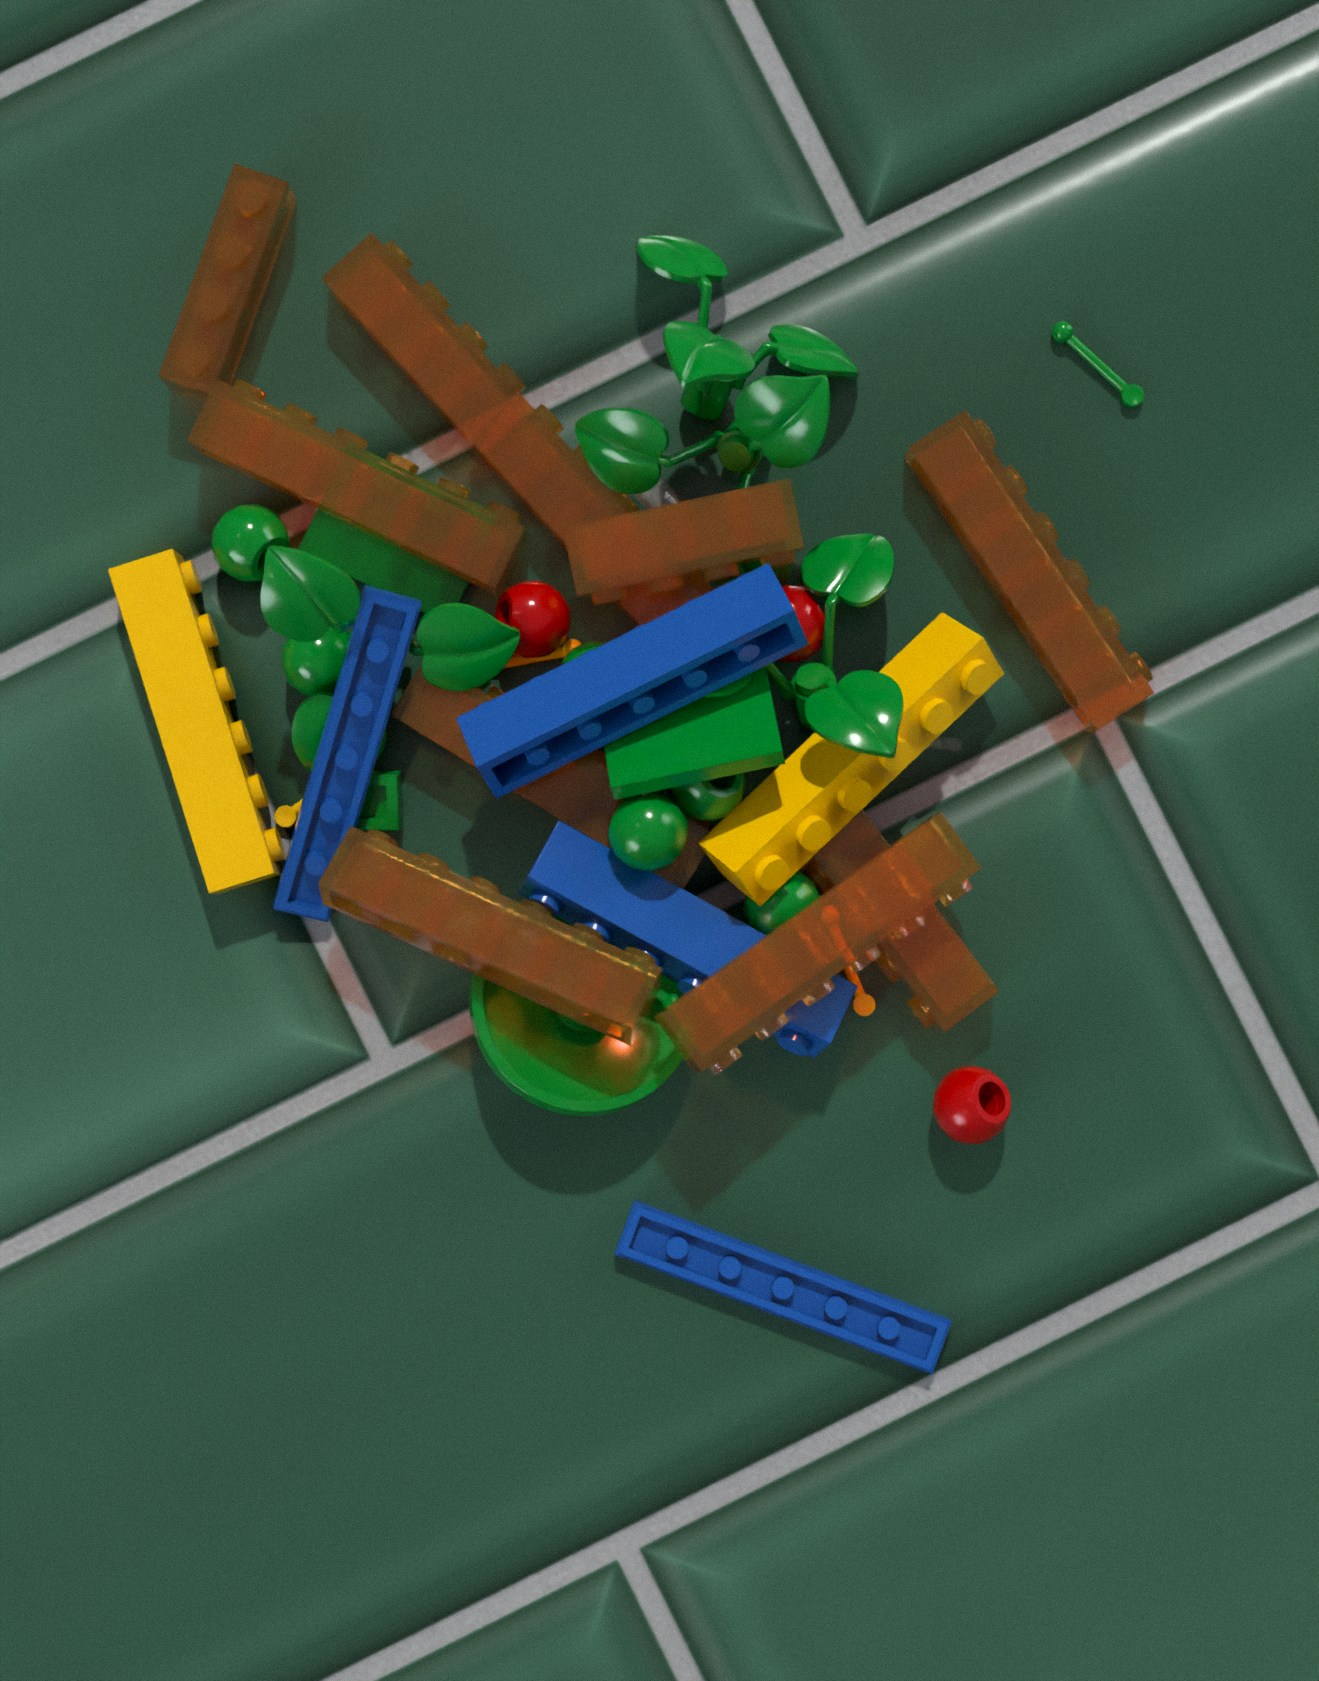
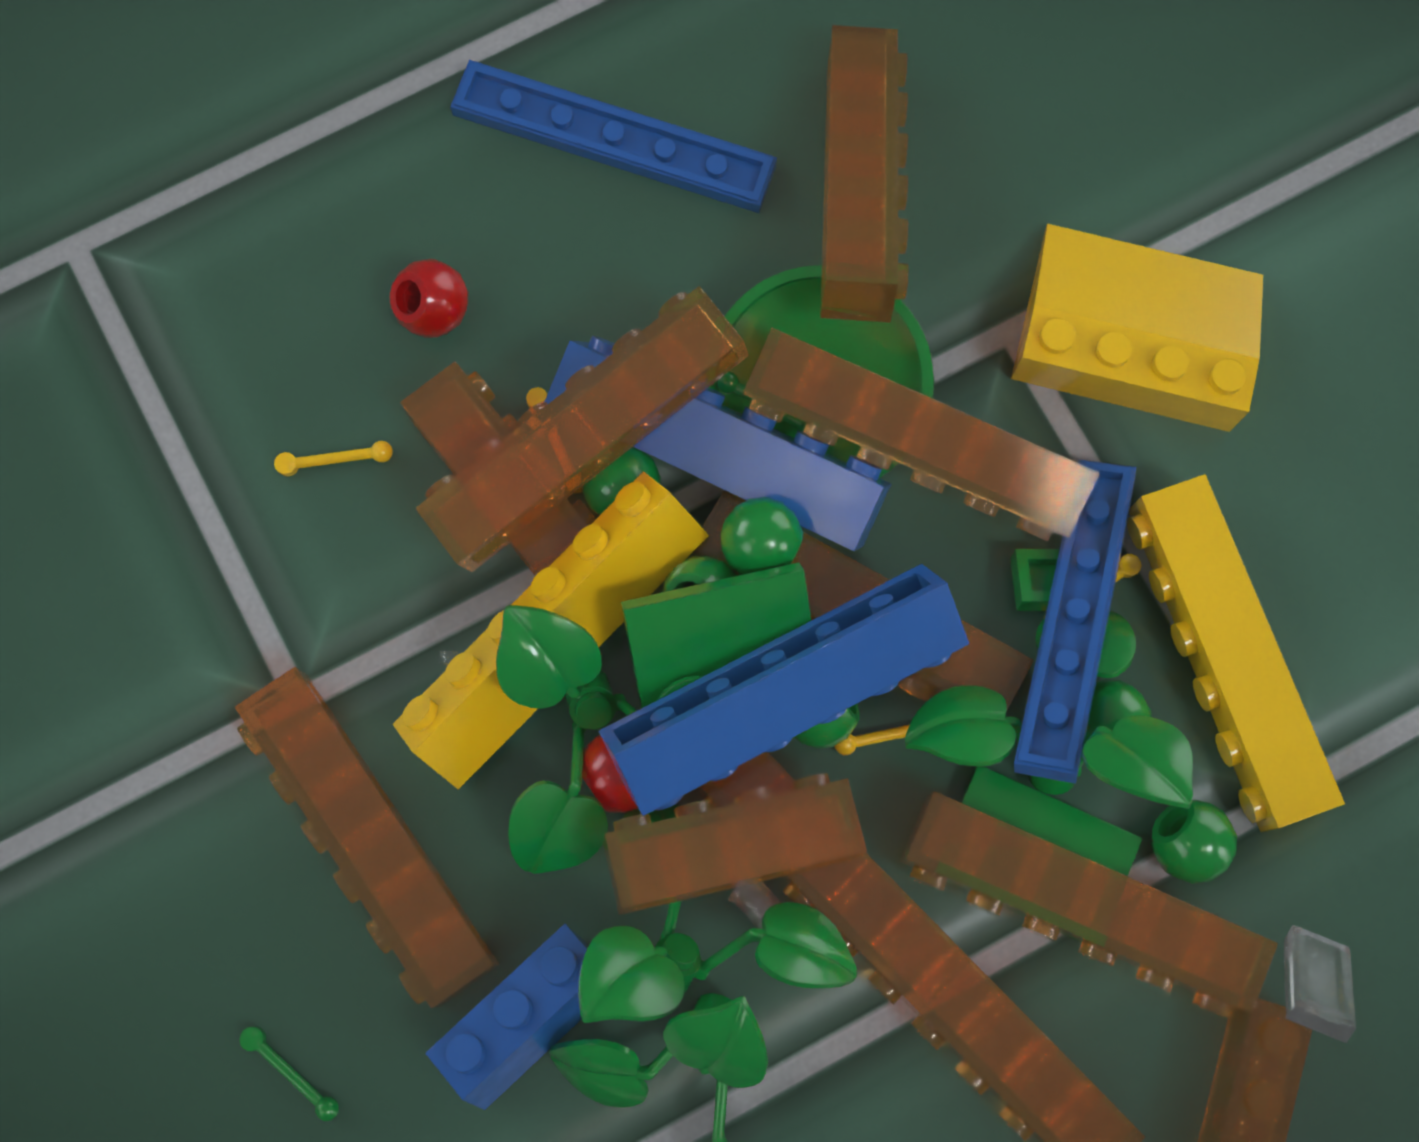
camera: 175 degrees right, 10 degrees down
red piece [495,580,571,659] -> none
none -> yellow hinge [274,441,393,477]
none -> blue brick [425,924,589,1110]
none -> clear orange brick [820,25,909,323]
none -> yellow slope [1011,224,1263,432]
none -> clear tile [1284,925,1356,1043]

